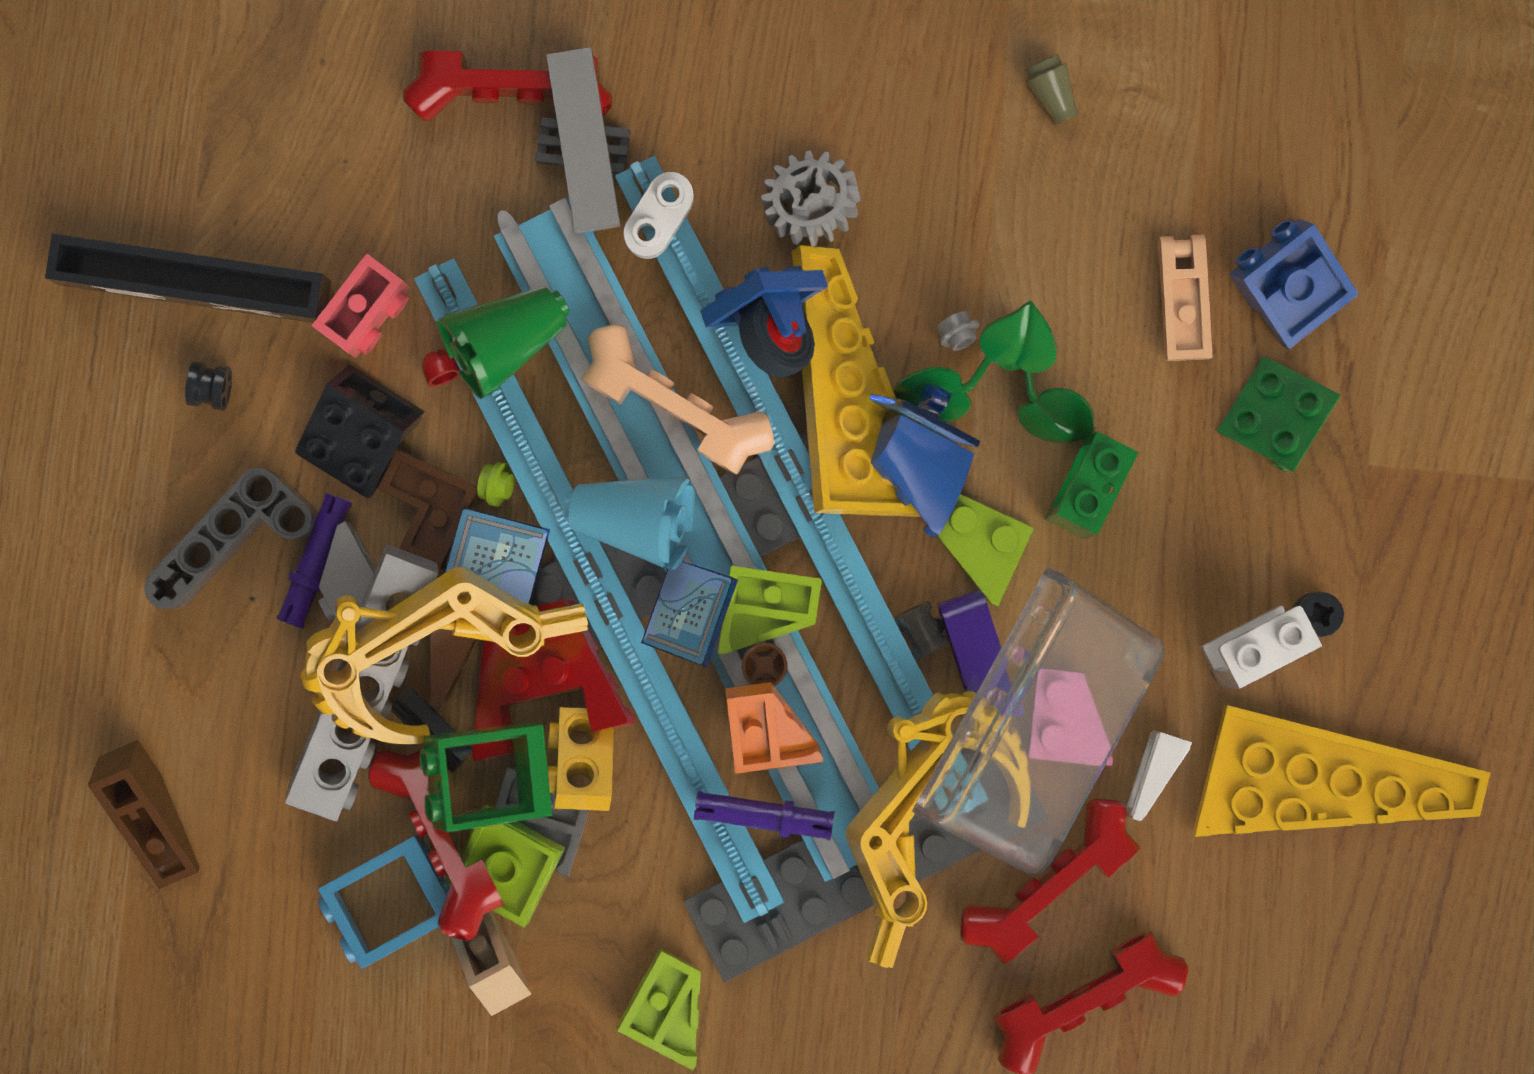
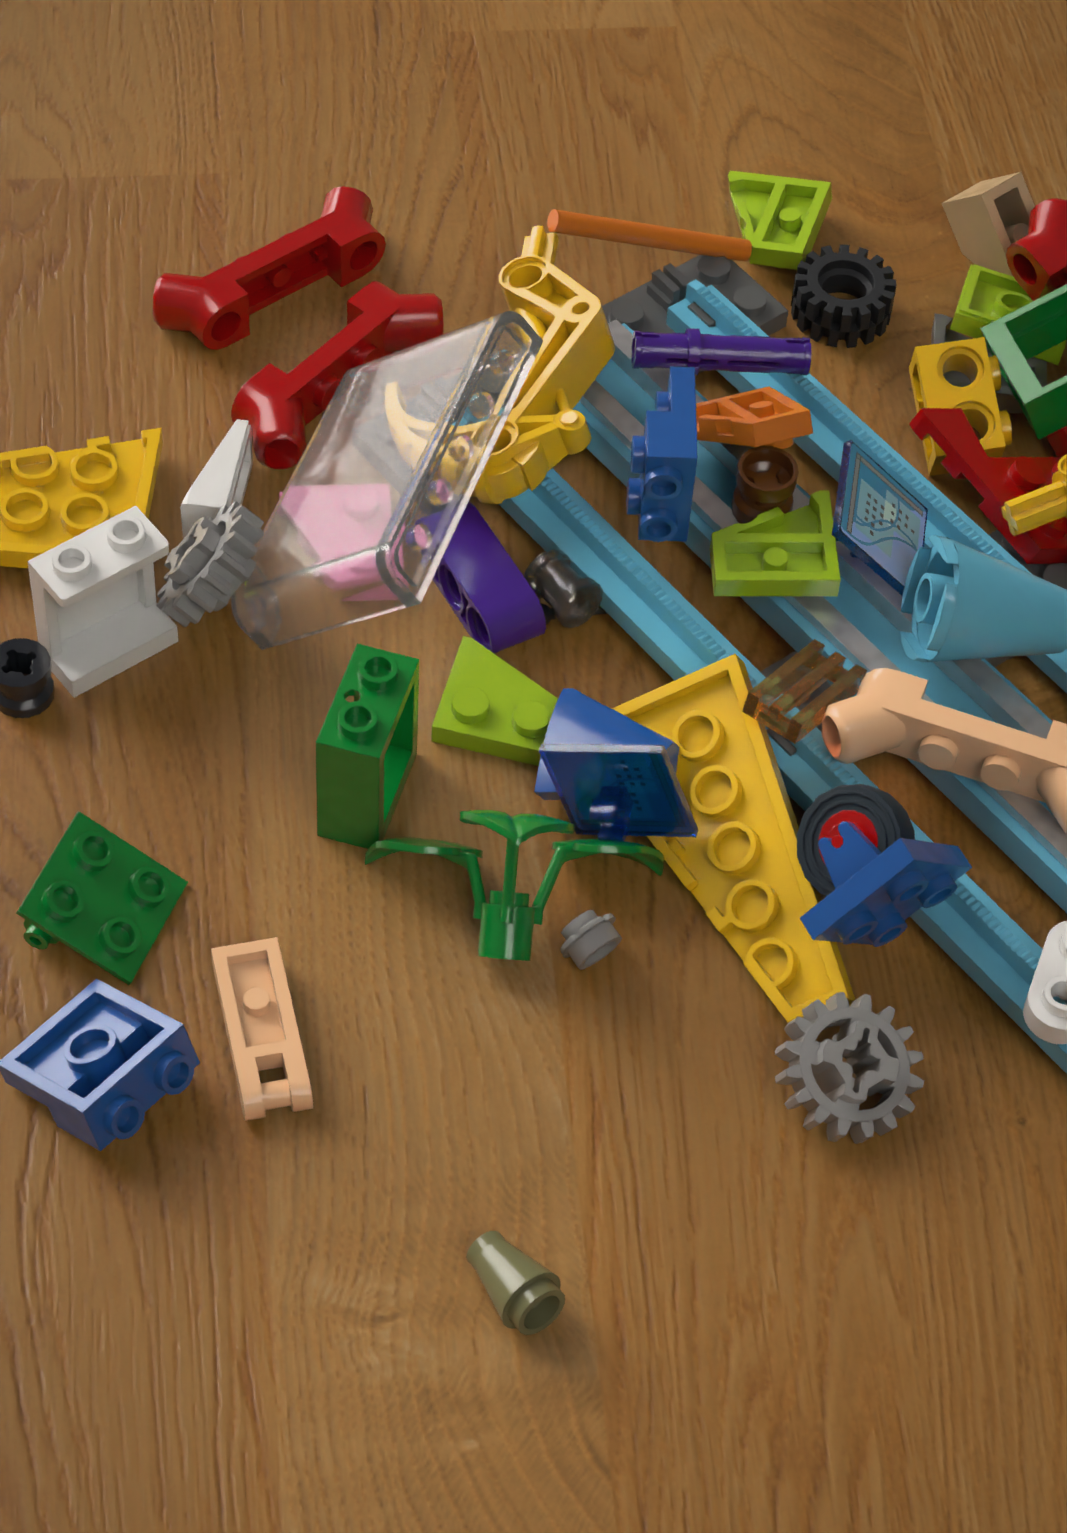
camera: 170 degrees right, 35 degrees down
none -> light grey gear [156,501,264,627]
none -> orange bar [547,209,752,262]
none -> blue plate [626,366,698,542]
none -> clear orange tile [742,639,867,744]
none -> black tyre [791,245,897,348]

